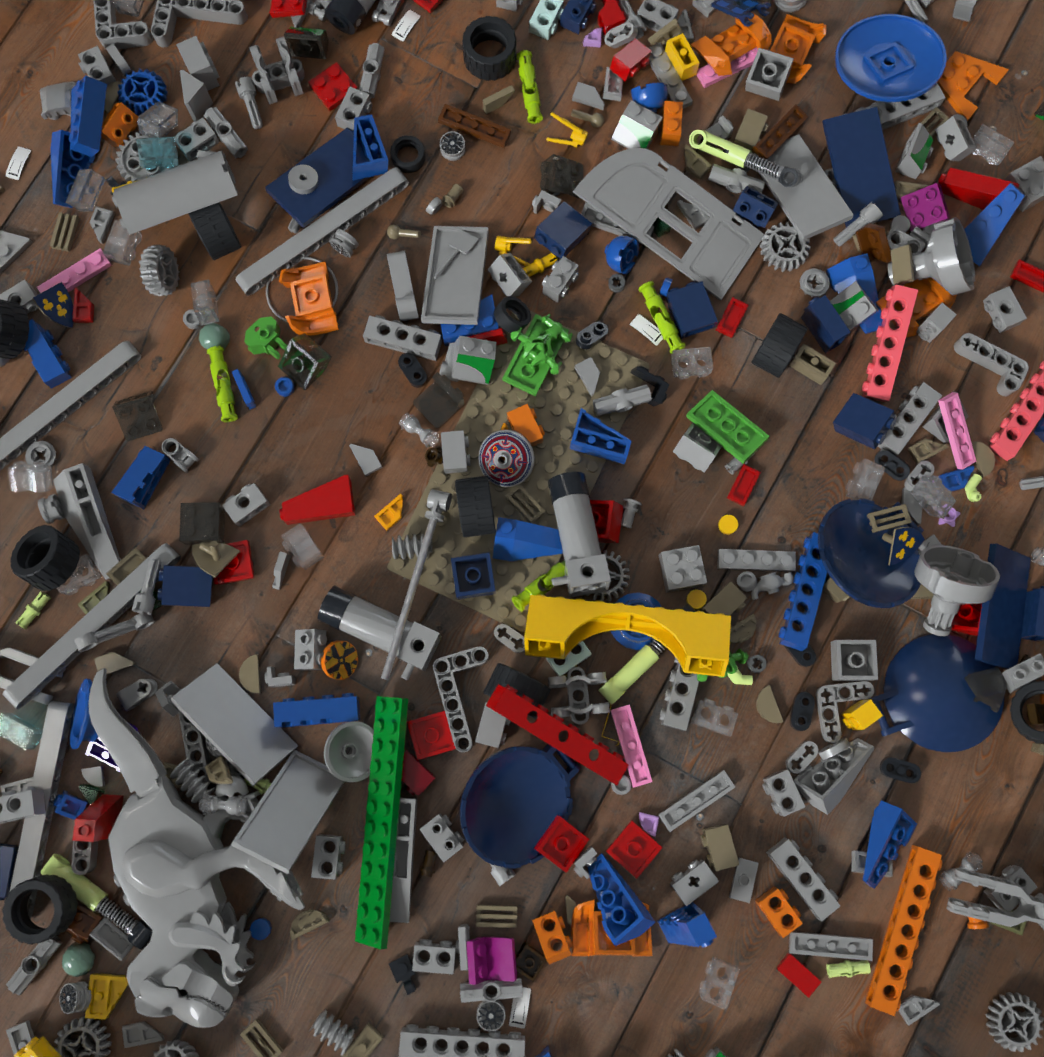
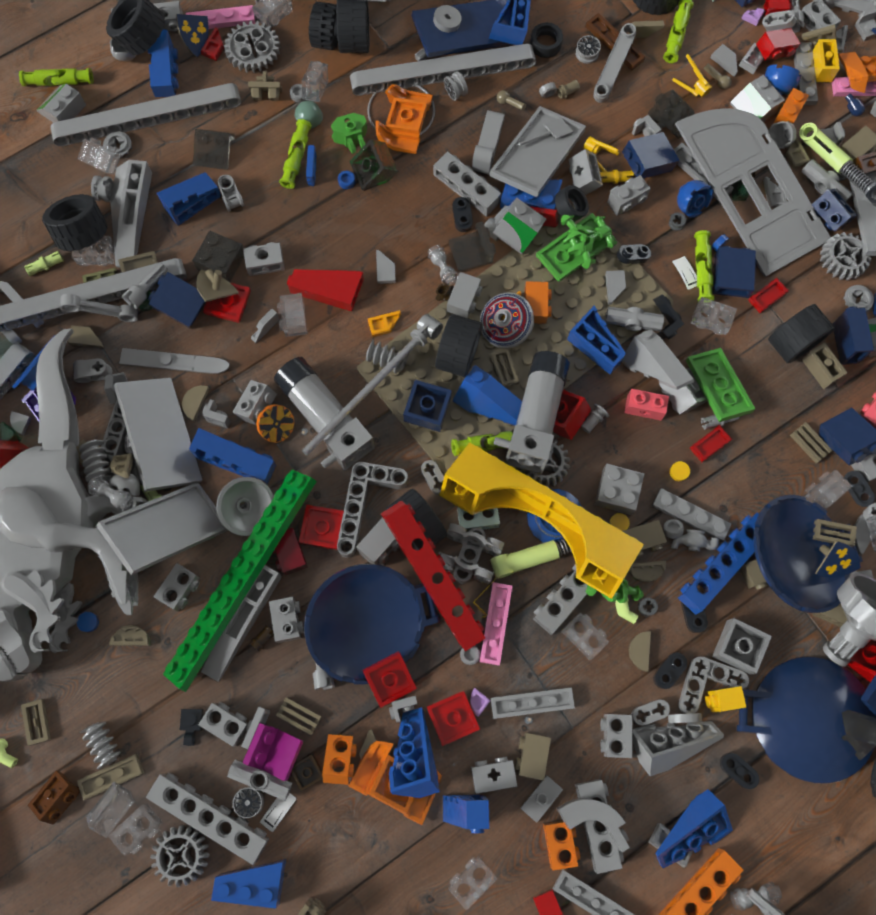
camera: 25 degrees right, 5 degrees down
light grey gear [139,245,180,296] -> none
none -> light grey piece [119,348,230,374]
none -> light grey gear [224,20,281,73]
none -> dark tan hips [248,71,282,101]
none -> black tyre [309,1,338,51]
none -> light grey arch [557,798,630,852]
none -> light grey piece [593,23,636,103]
none -> light grey wedge [622,329,694,390]
none -> coral brick [624,388,669,421]
none -> light grey hair [768,121,797,149]
none -> dark tan tile [790,422,832,463]
none -> dark blue cylinder [845,93,865,117]

